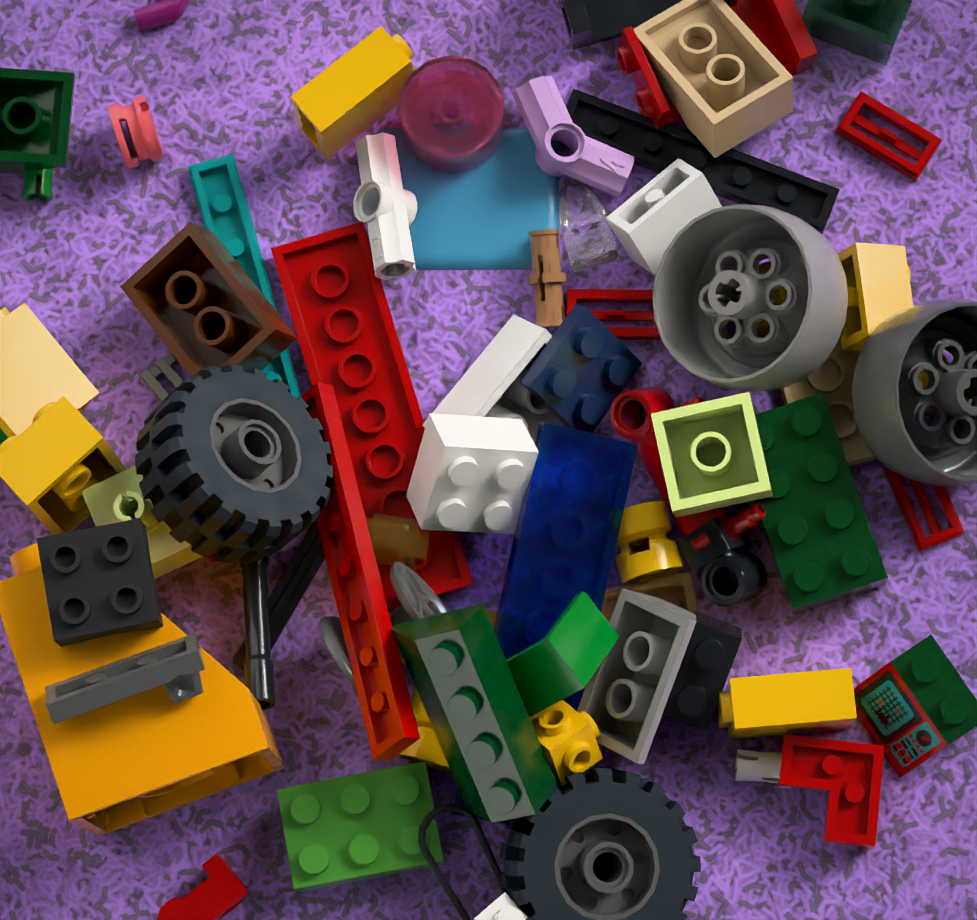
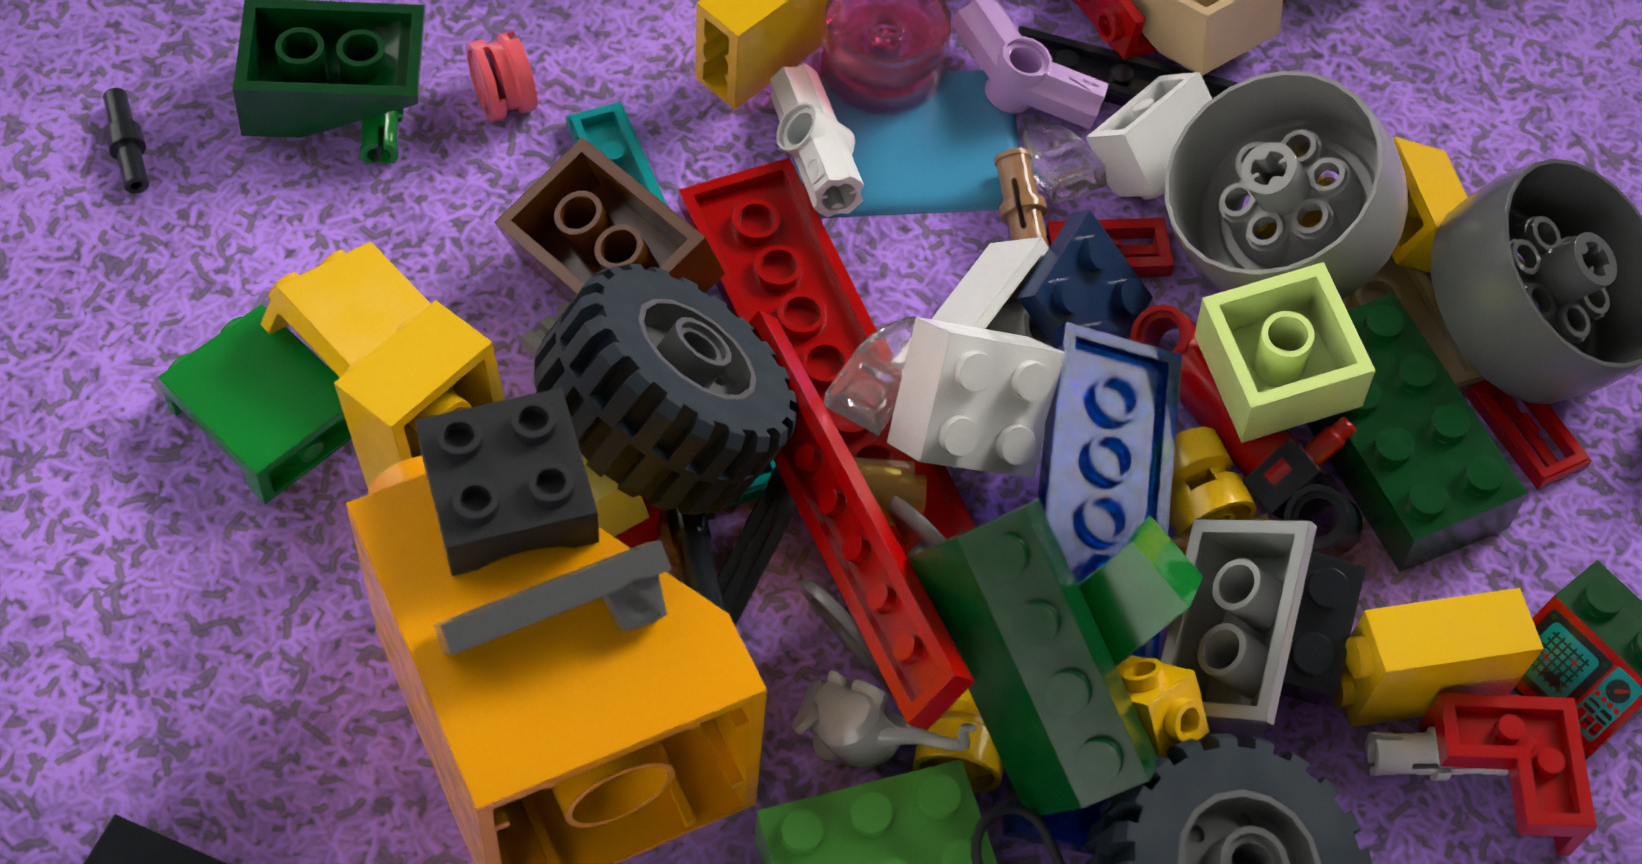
camera: 15 degrees left, 20 degrees down
red tile [835,91,942,182] -> none
none -> light grey animal [792,670,977,767]
none -> clear plate [824,316,916,436]

